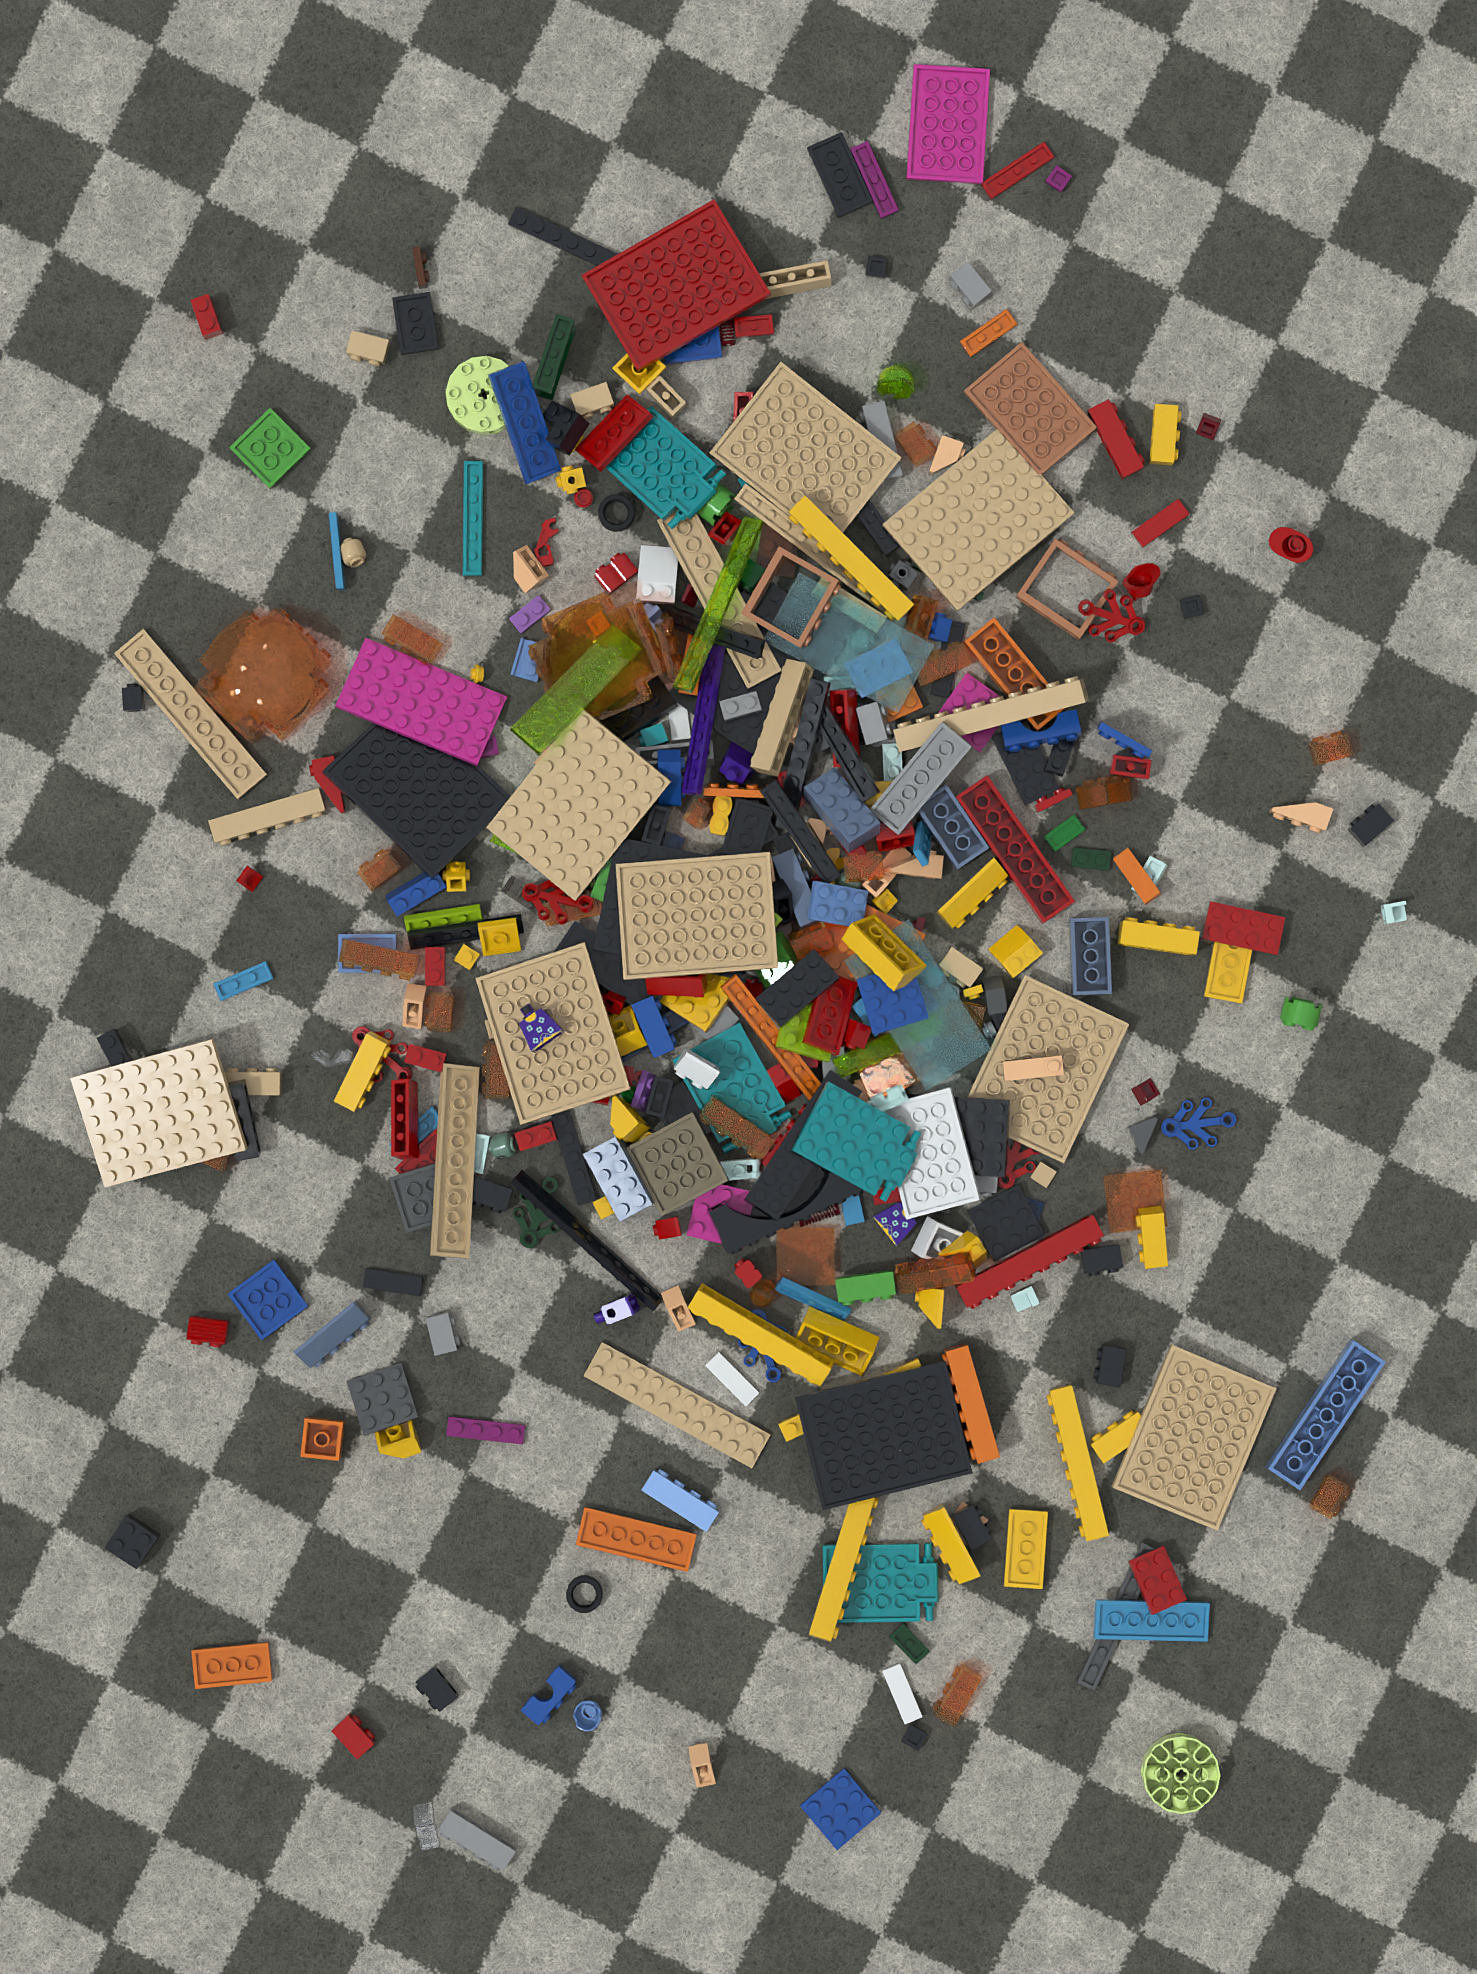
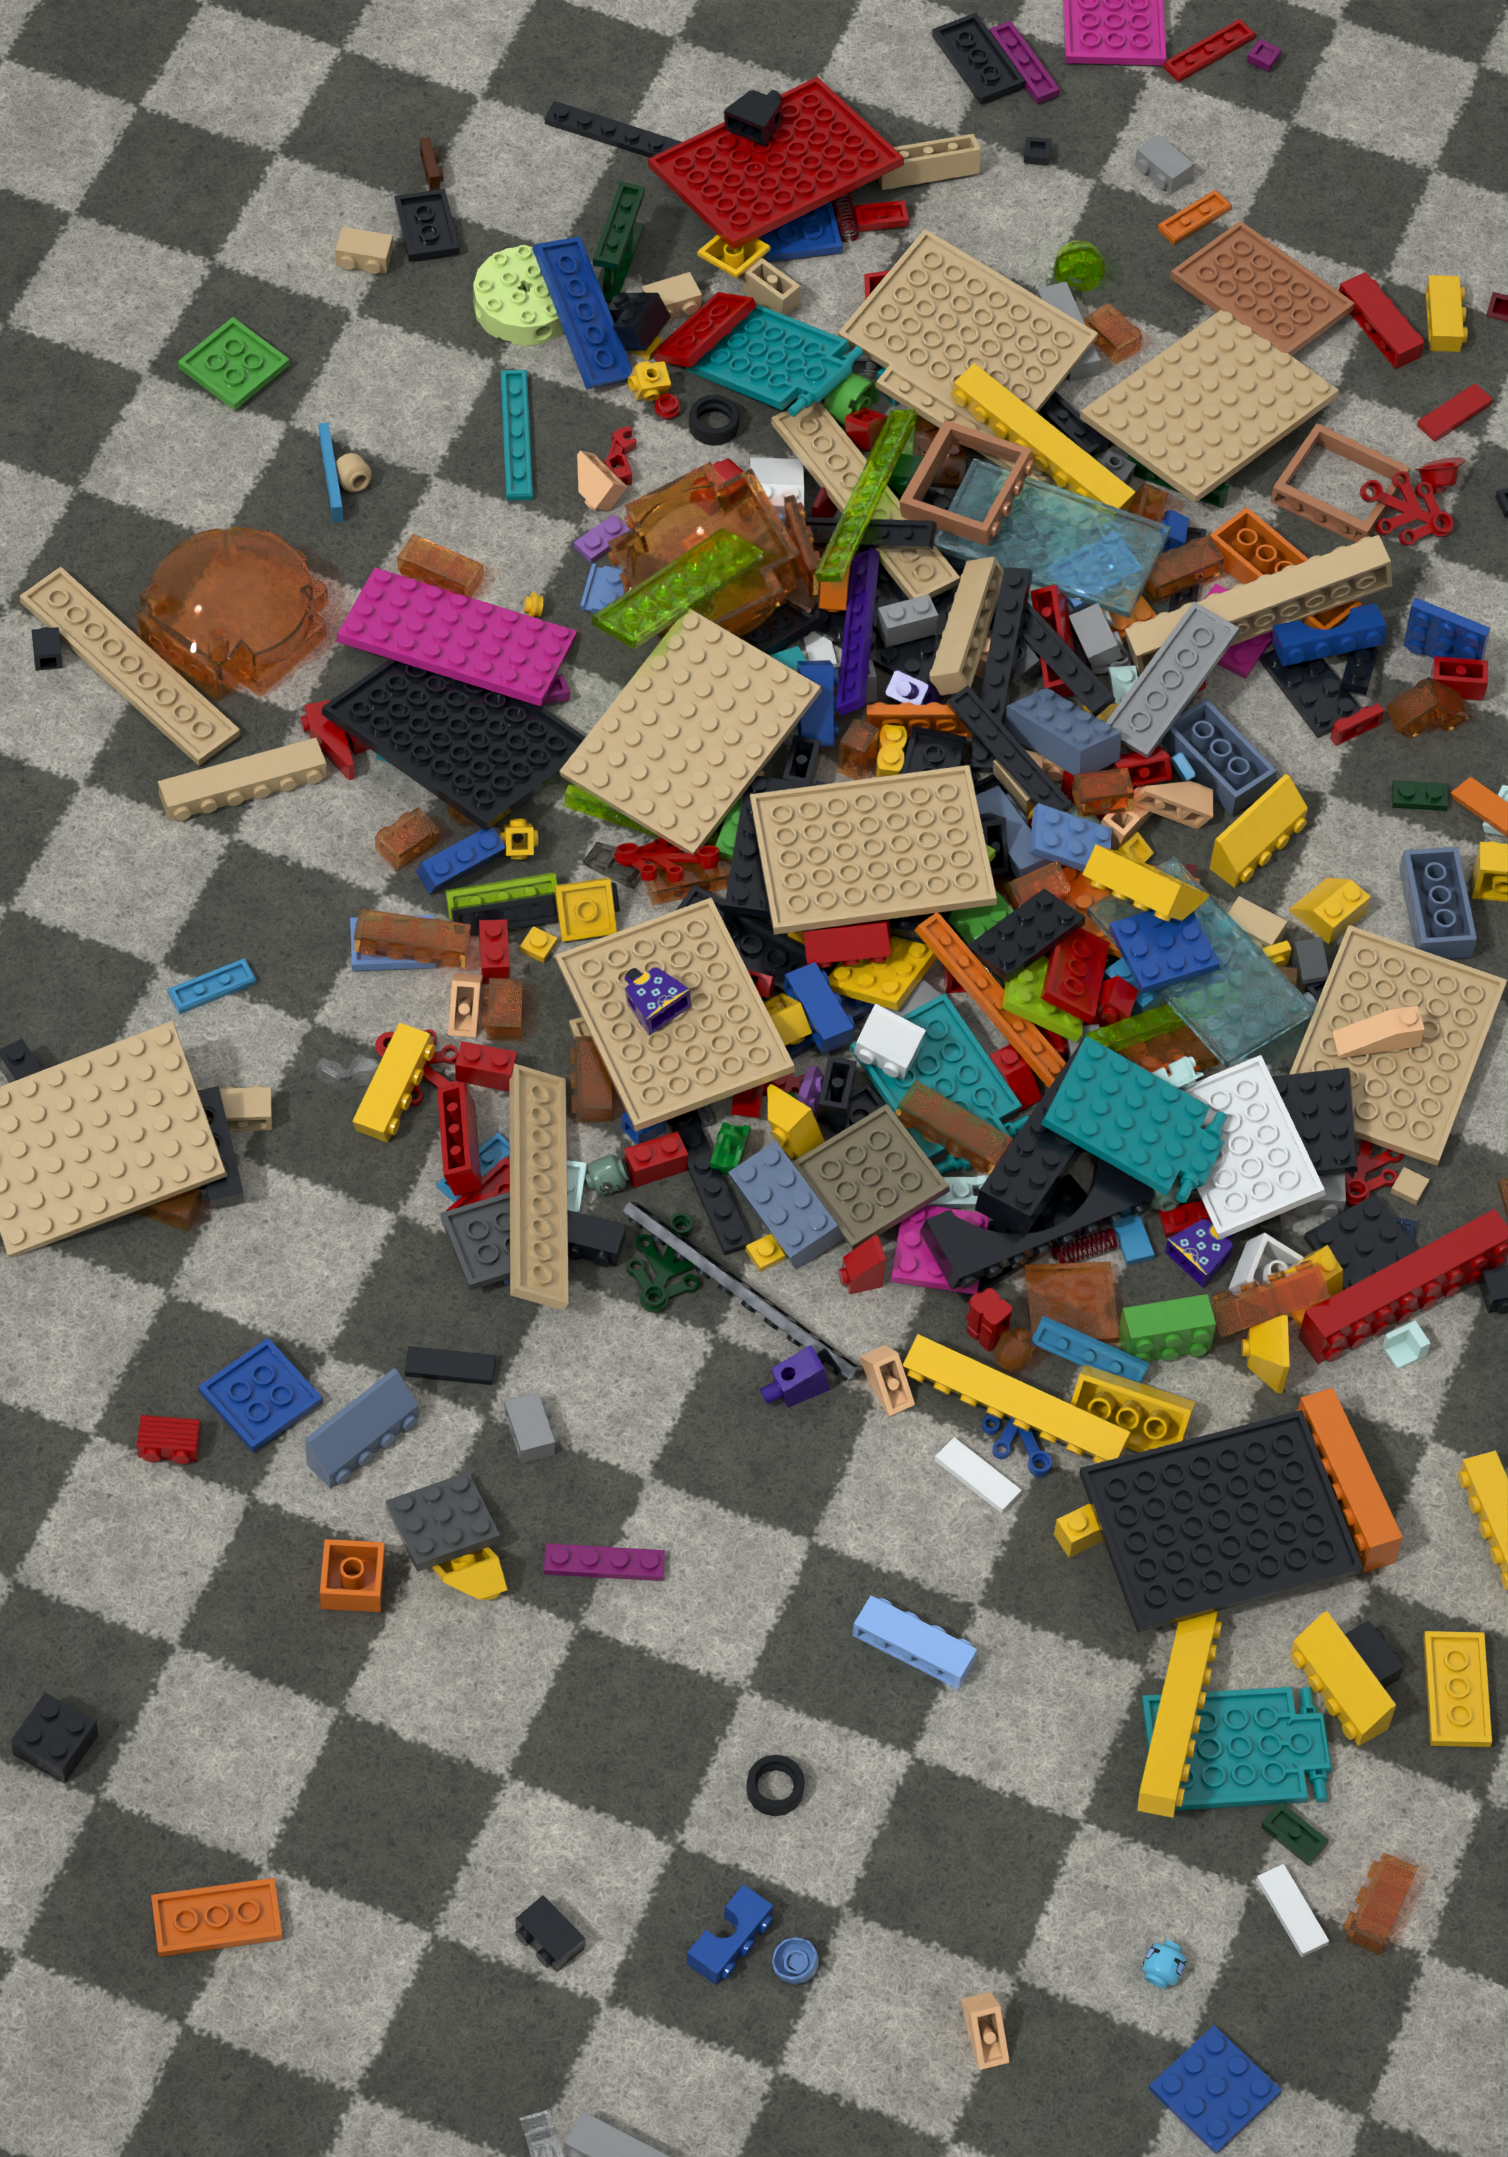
camera: 10 degrees left, 30 degrees down
red brick [190,294,223,340] -> none
red plate [236,866,263,892] -> none
red brick [331,1713,376,1759] -> none
orange plate [575,1507,697,1572] -> none
tan plate [584,1342,771,1468] -> none
black plate [901,1724,928,1751] -> none
light nougat slope [929,435,966,475] -> none
red brick [955,775,1075,924] -> none
green tile [1043,814,1086,852] -> none
none -> green hips [710,1122,751,1175]
none -> black torso [724,90,783,146]
none -> medium azure head [1141,1940,1187,1989]

